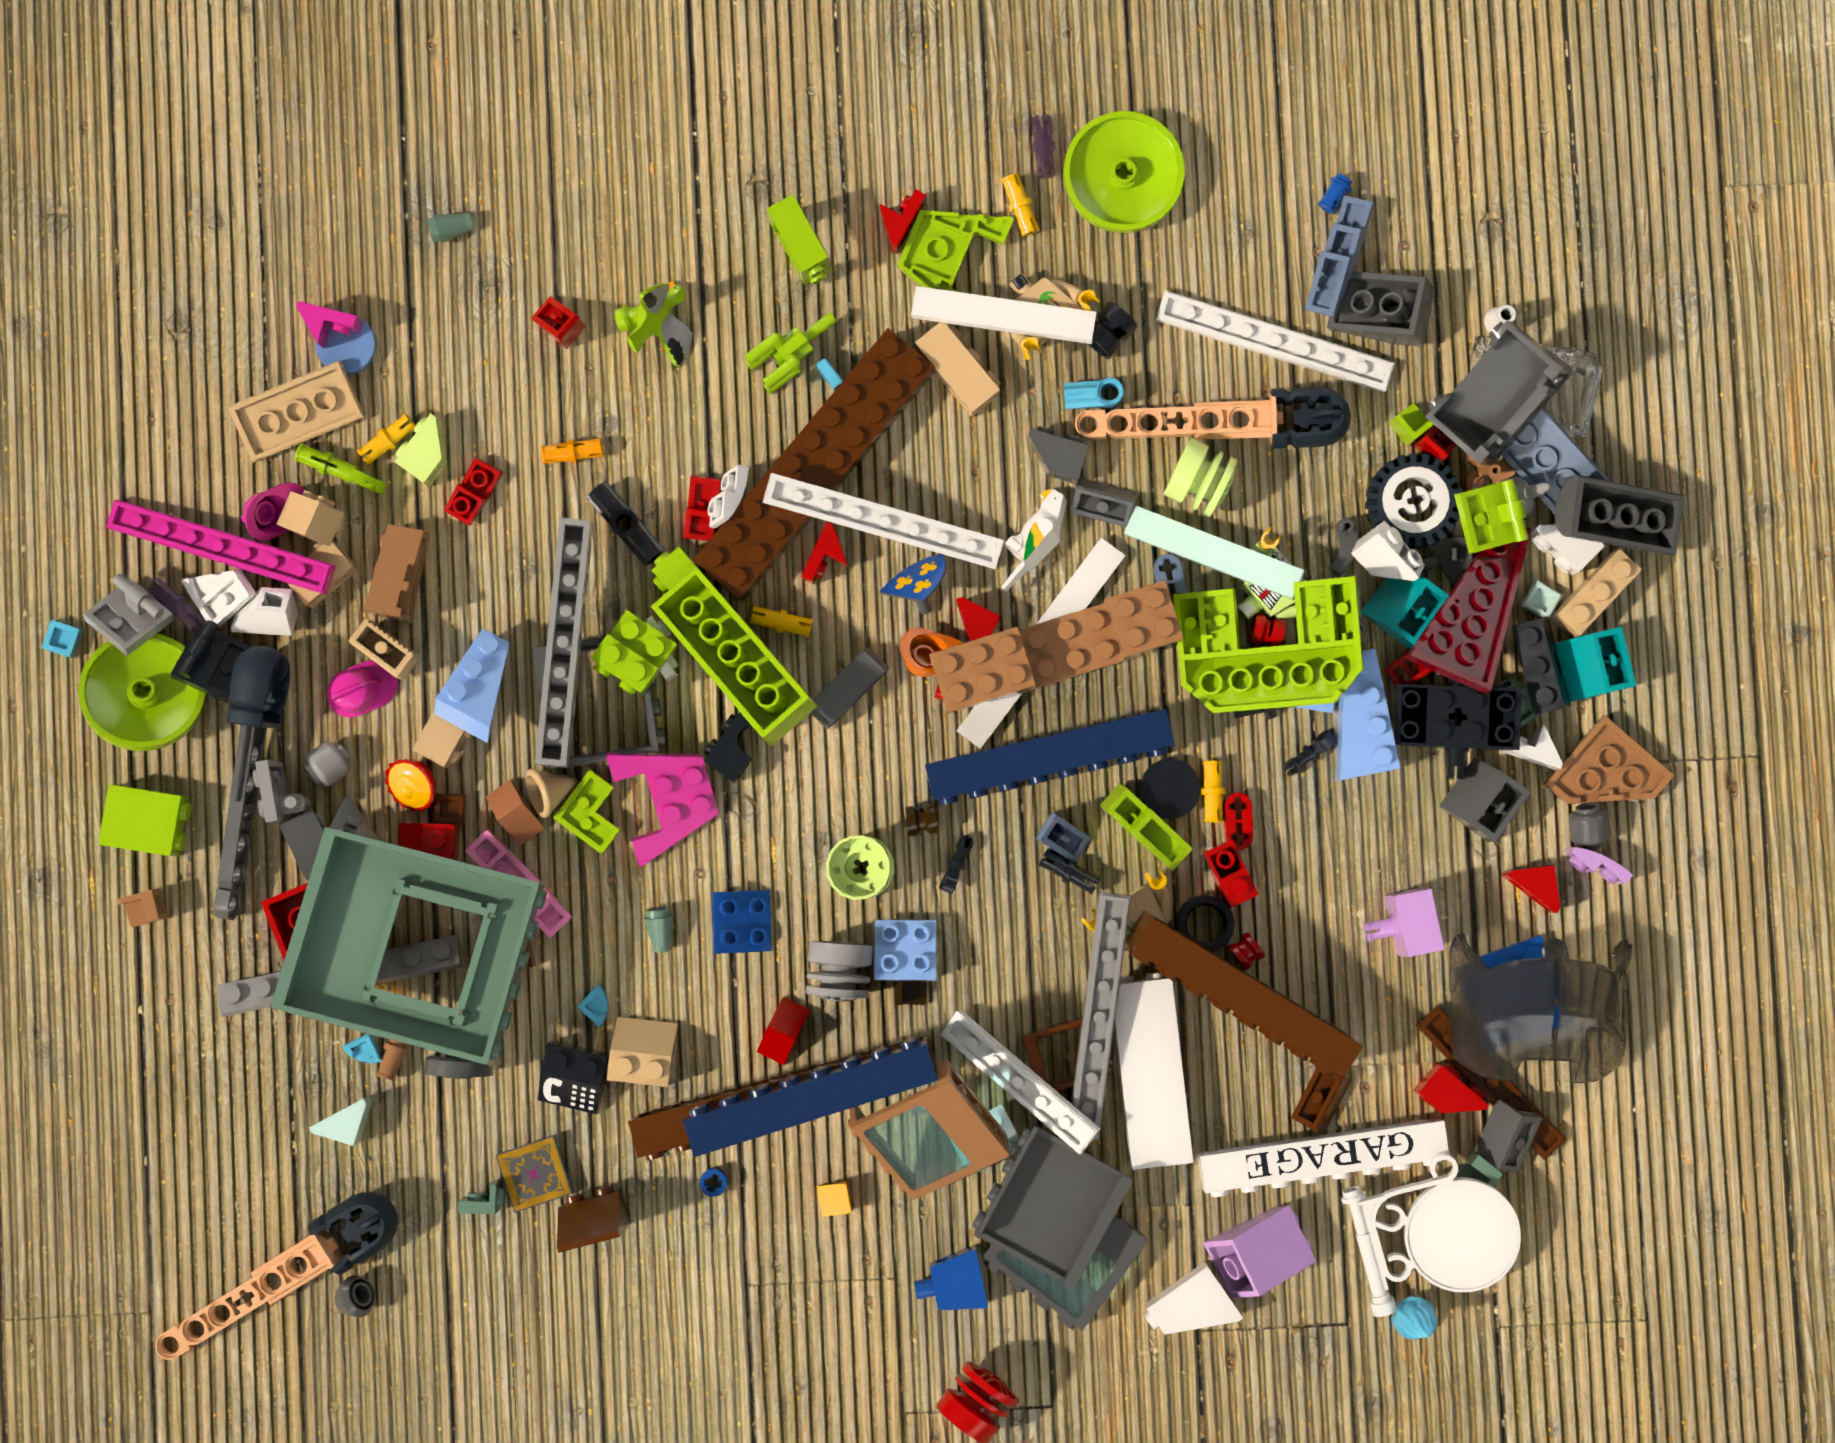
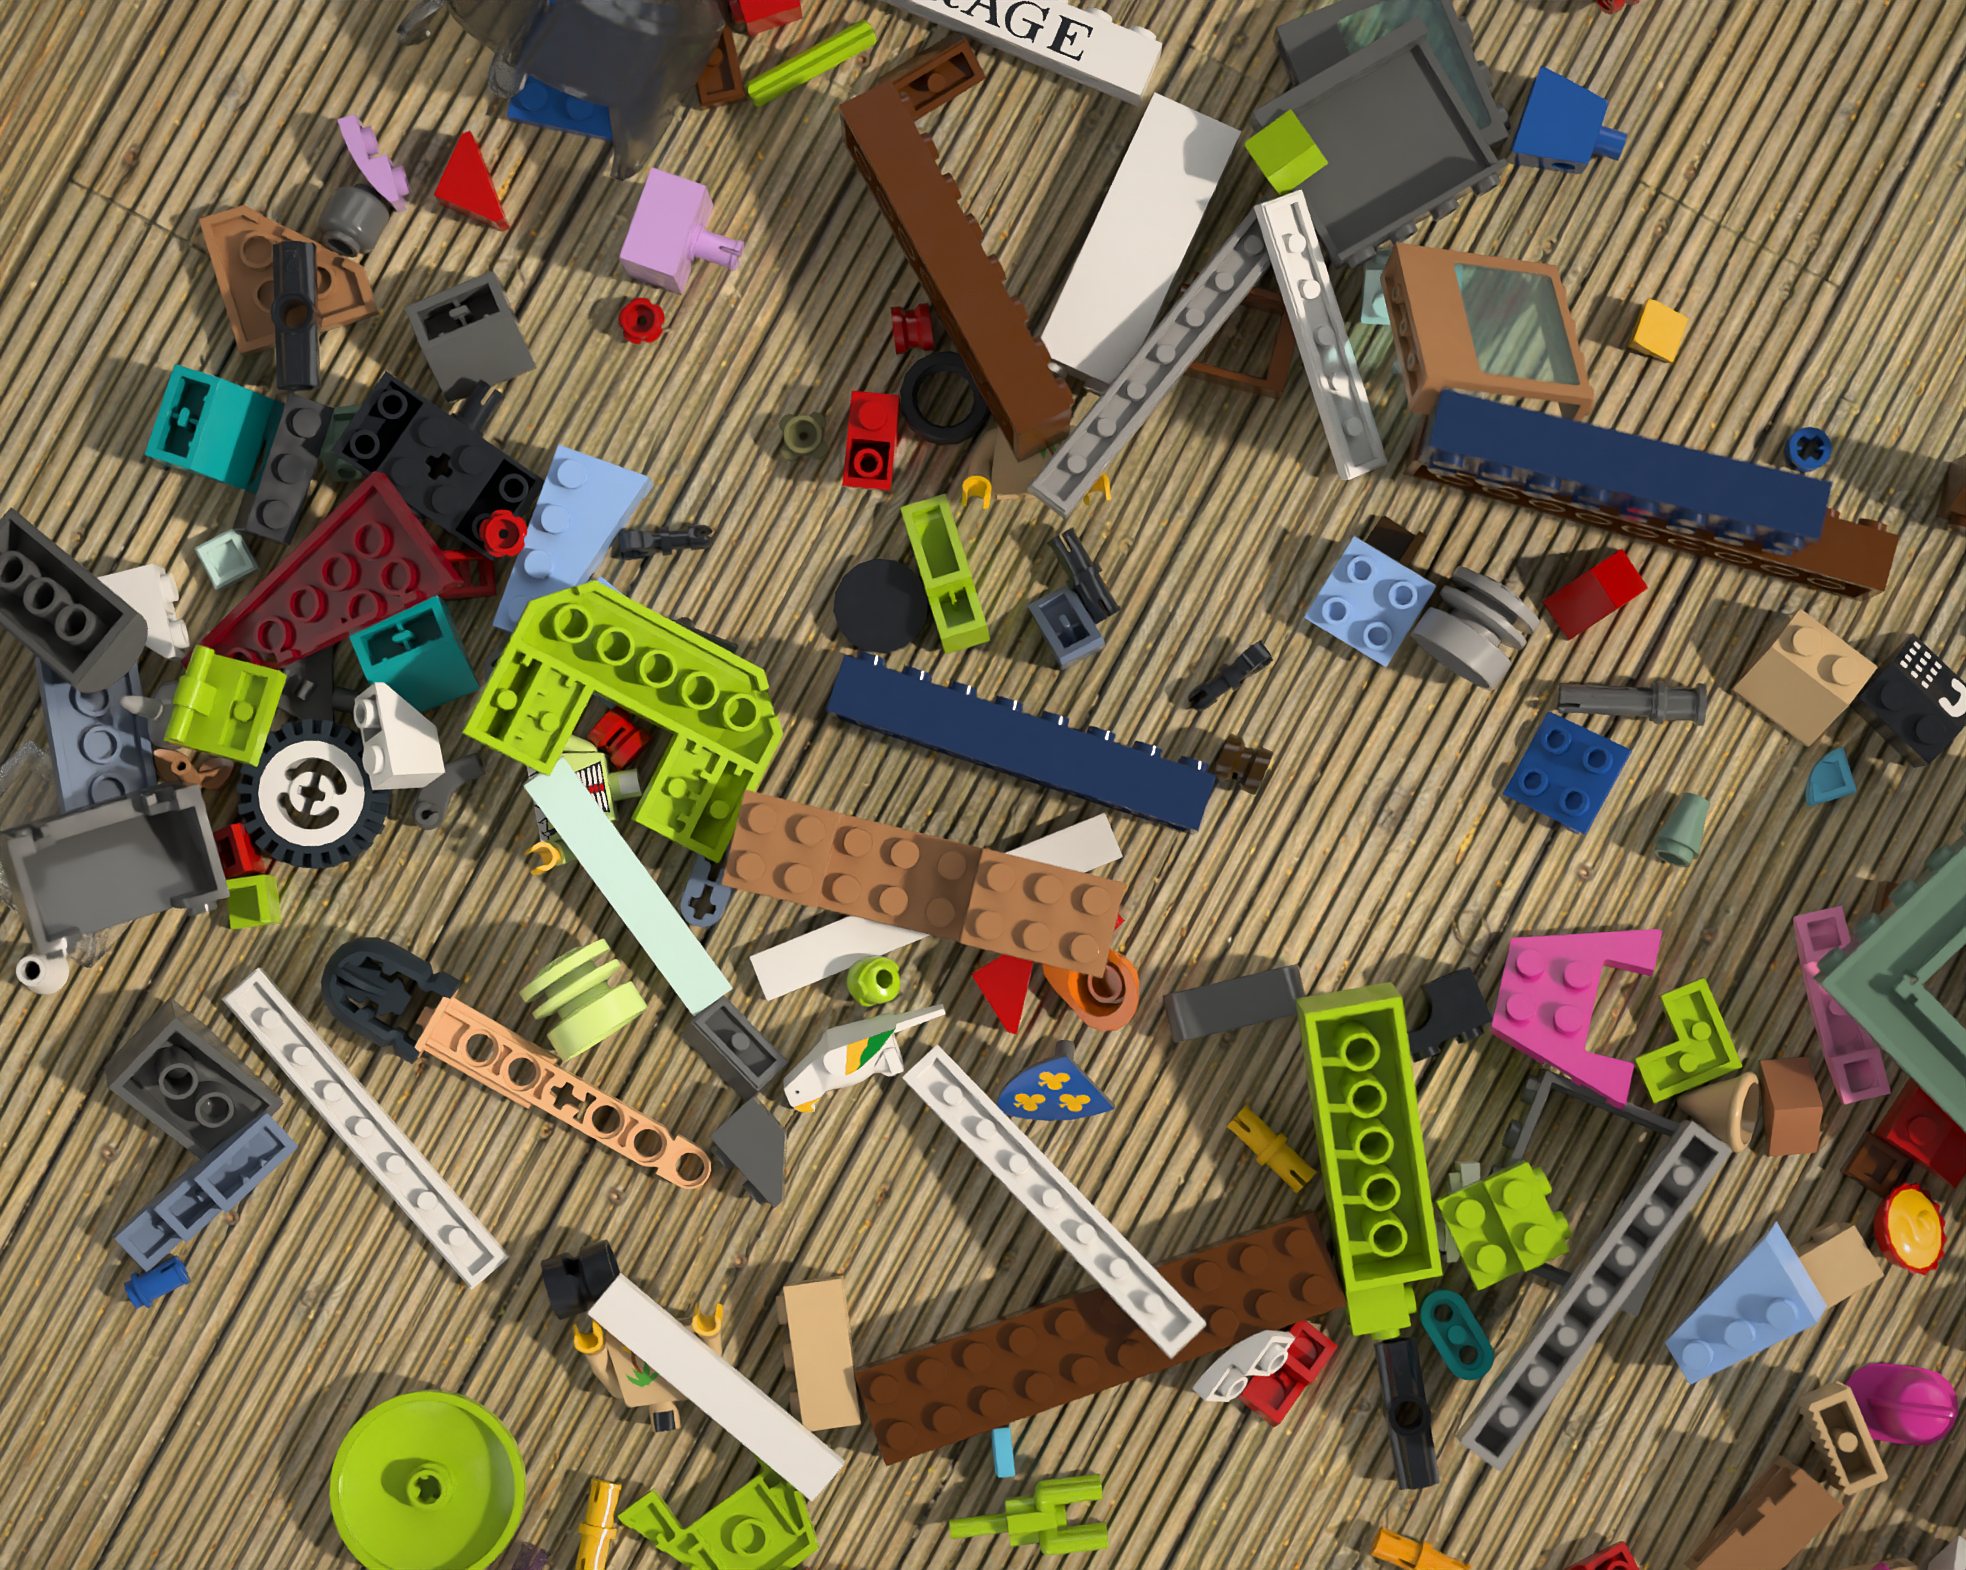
camera: 150 degrees left, 0 degrees up
red slope [801,522,848,584] -> none
yellowish green wheel [826,835,895,900] -> none
medium azure piece [1064,378,1123,410] -> none
yellow pin [1201,761,1225,823] -> none
red beam [1223,792,1253,850] -> none
white slope [1501,725,1563,770] -> none
tan brick [1549,549,1642,639] -> none
none -> black piece [270,241,323,391]
none -> red plate [479,510,527,557]
none -> red plate [618,298,665,344]
none -> lime axle [746,20,876,106]
none -> olive plate [779,412,828,461]
none -> lime piece [846,956,901,1007]
none -> lime panel [1245,109,1328,196]
none -> teal plate [1418,1288,1494,1380]
none -> dark grey pin [1557,681,1707,726]

